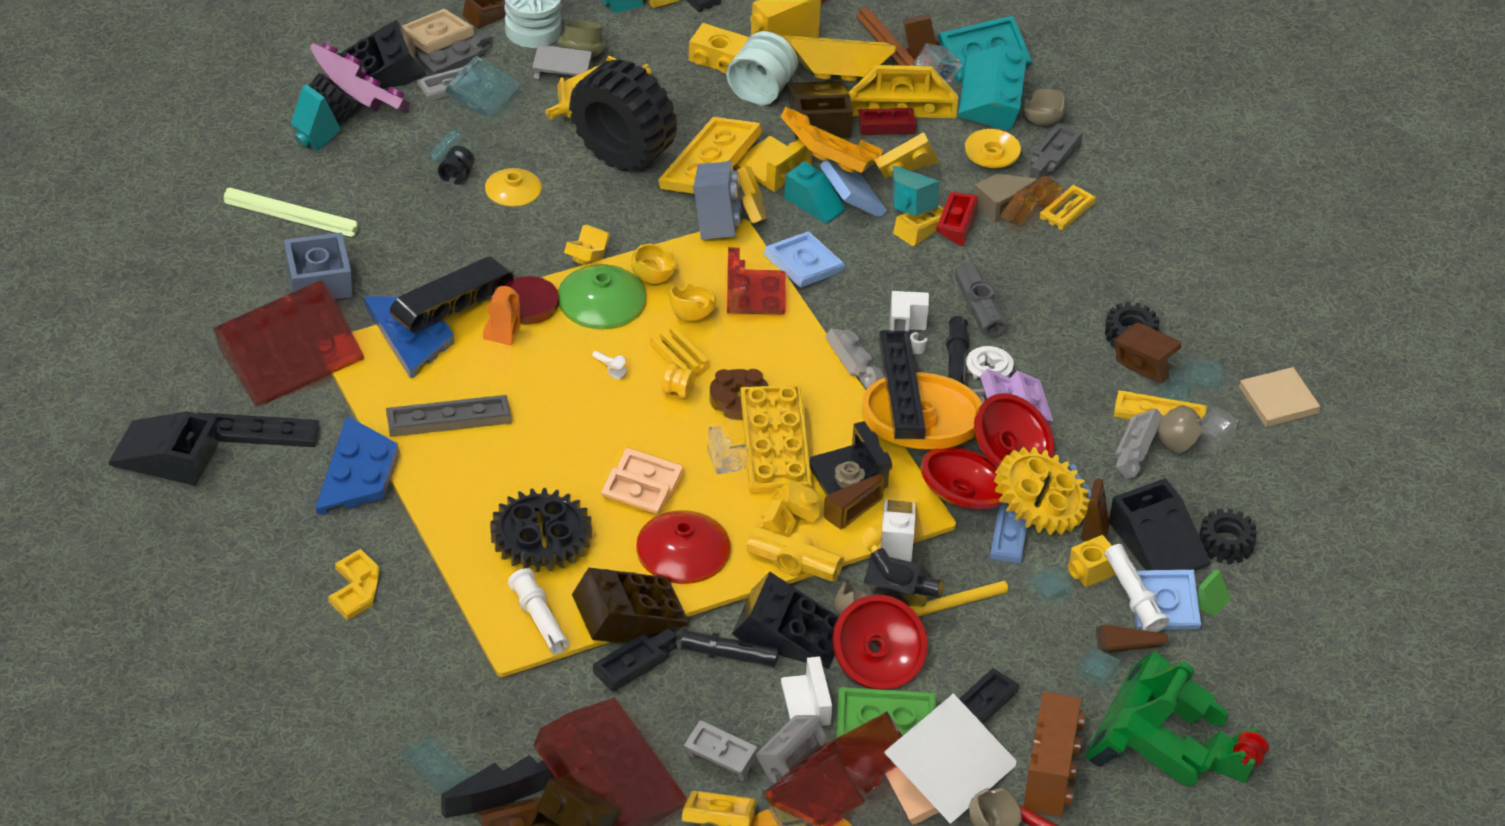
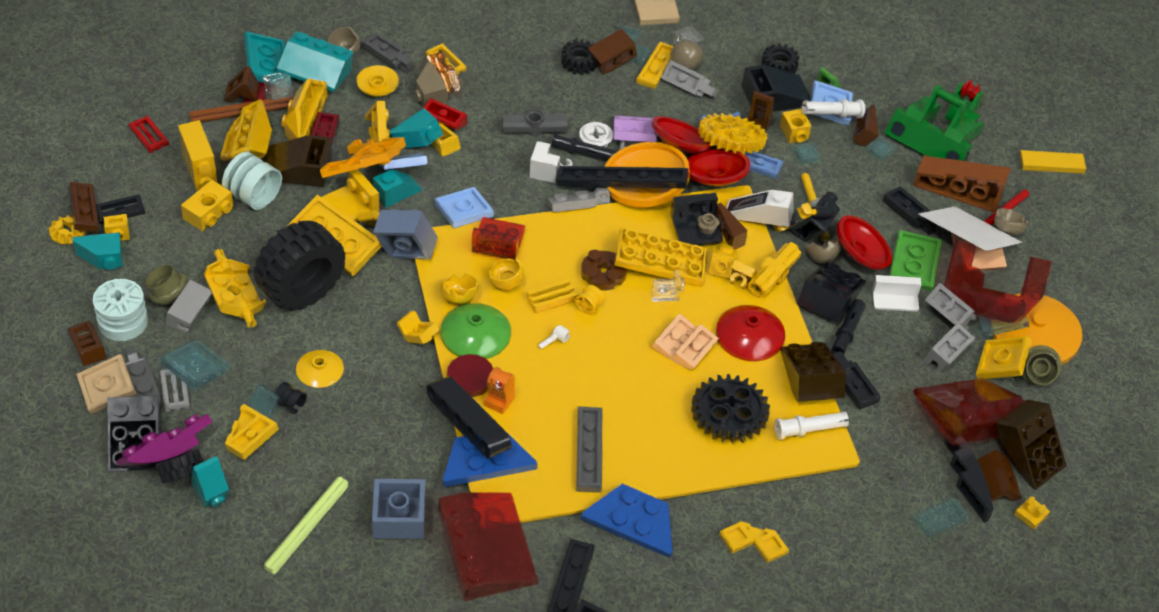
camera: 80 degrees left, 5 degrees up
none -> yellow wing [225,404,279,460]

